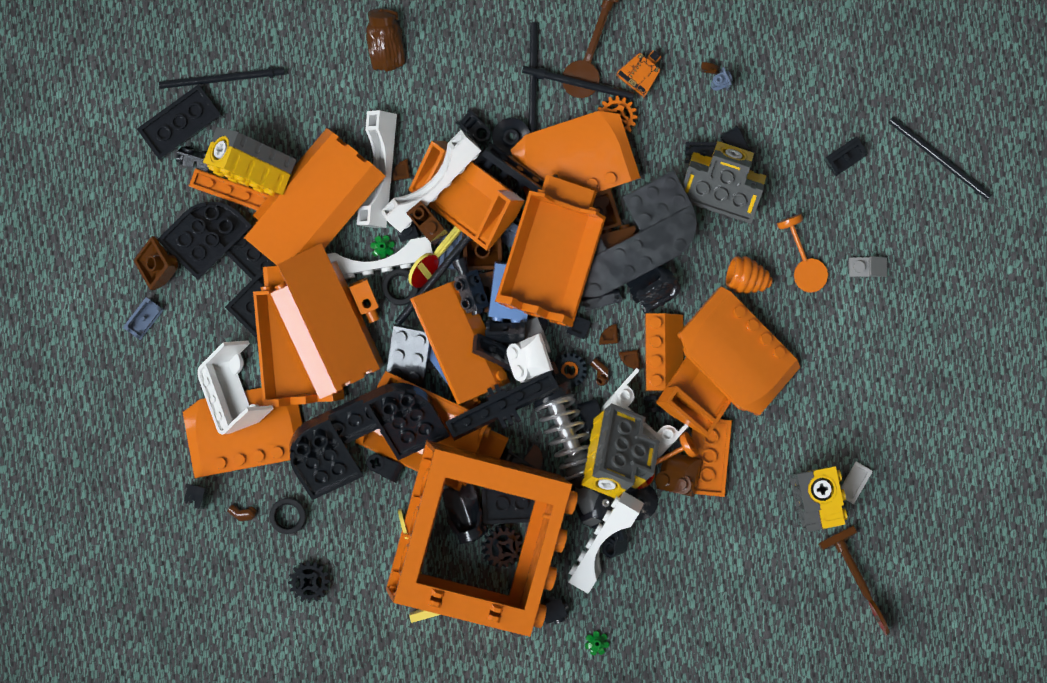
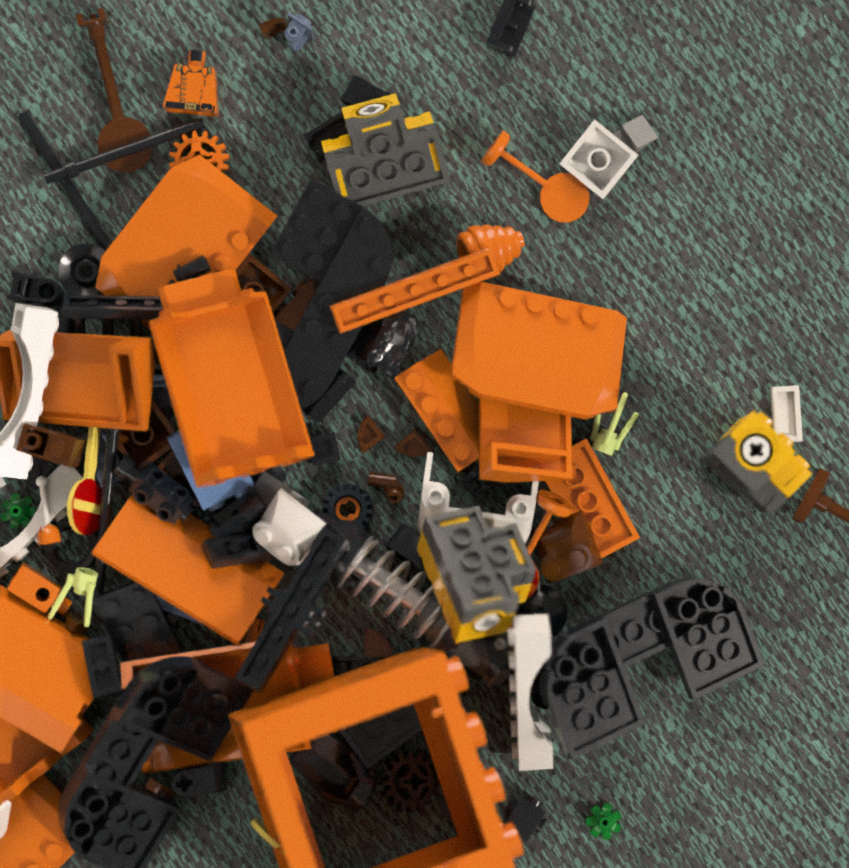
camera: 30 degrees left, 0 degrees up
none -> hinge [36,476,61,545]
none -> yellowish green plant [47,567,98,627]
none -> reddish brown tile [62,609,91,633]
none -> black hinge [82,635,123,700]
none -> reddish brown tile [146,777,175,801]
none -> black pin [173,255,211,282]
none -> orange tile [330,247,500,334]
none -> black plate [539,578,765,759]
none -> white slope [560,120,638,199]
none -> yellowish green plant [589,392,639,456]

